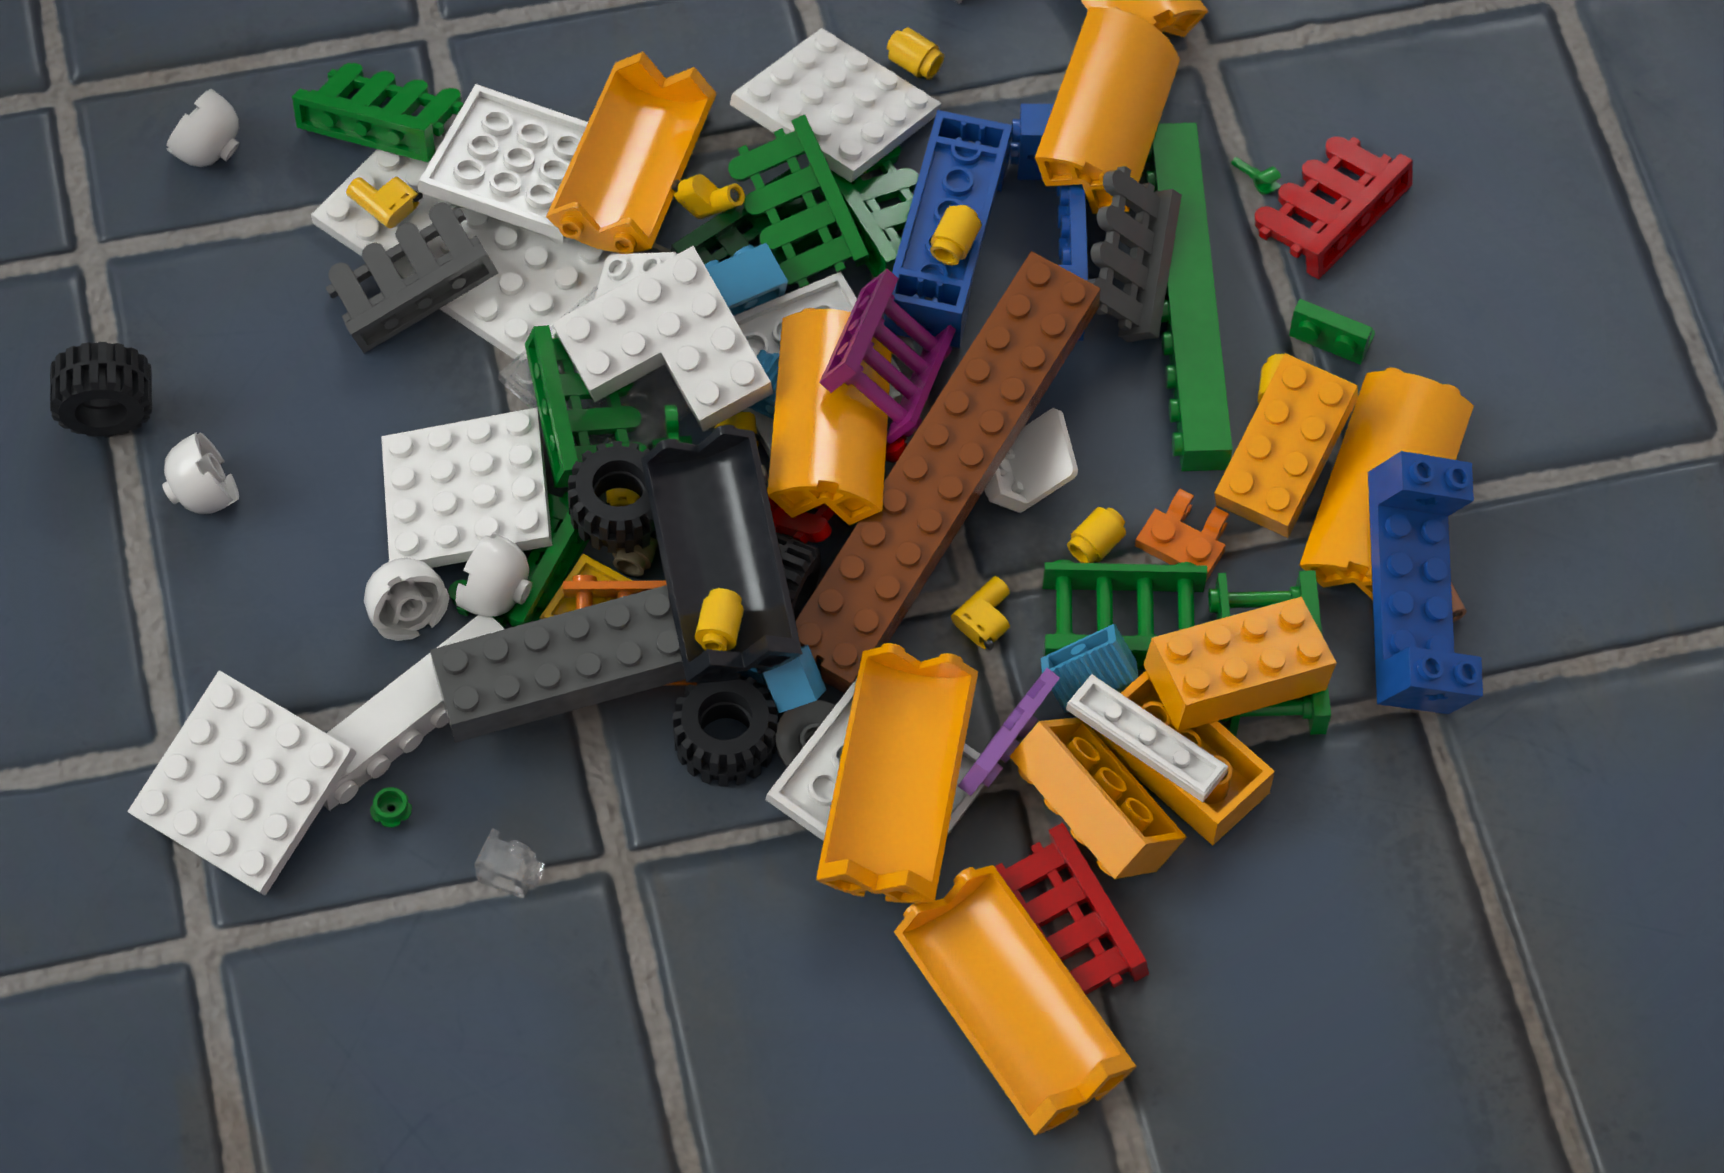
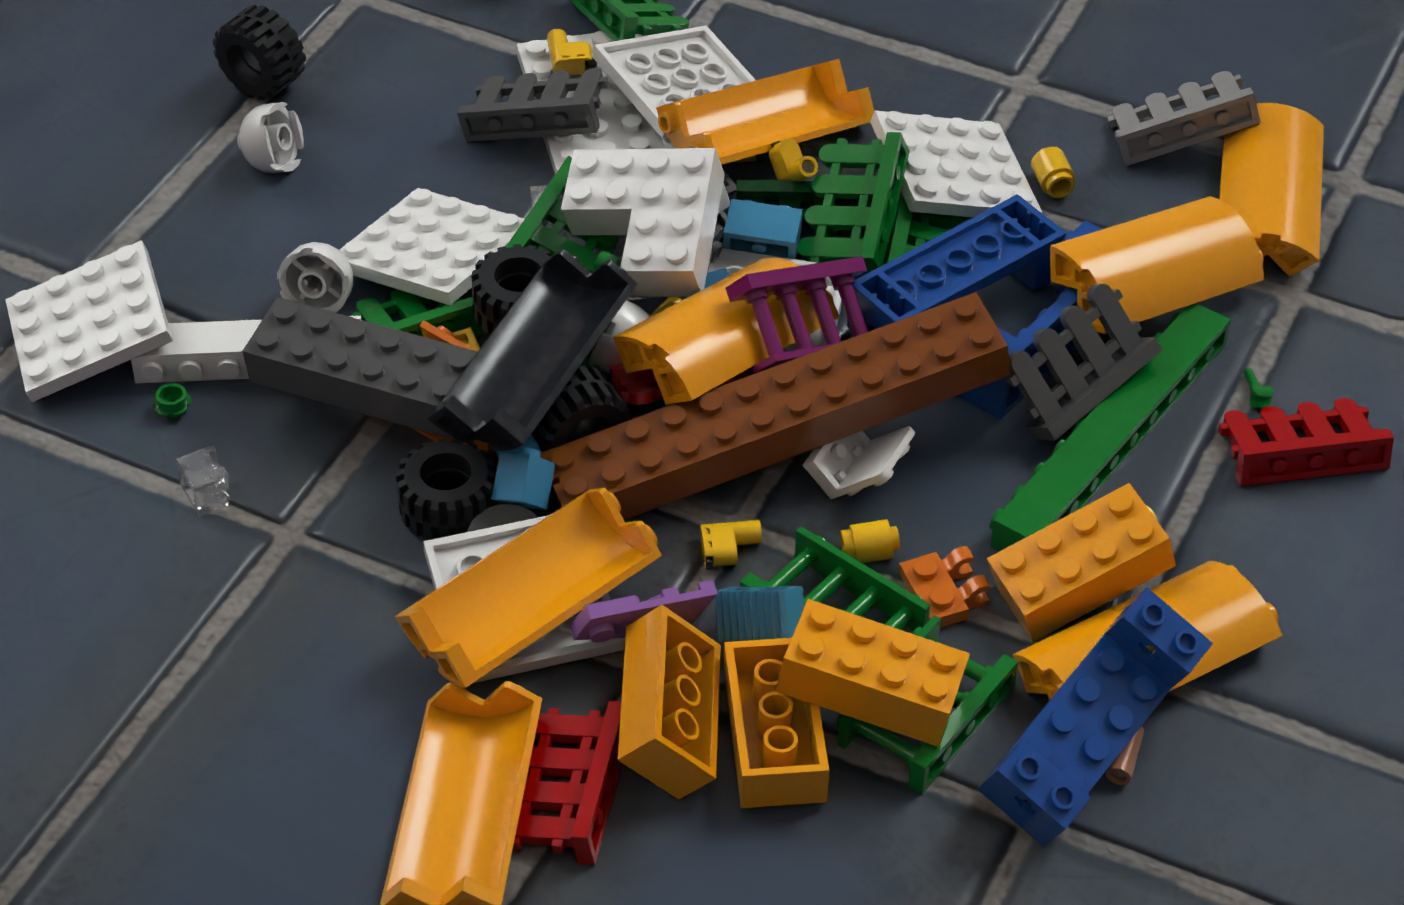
camera: 40 degrees right, 15 degrees down
white cylinder [455,533,532,616] -> none
yellow brick [695,588,744,651] -> none
yellow brick [930,205,982,265] -> none
white tile [1066,674,1228,802] -> none
green bracket [1289,299,1375,365] -> none

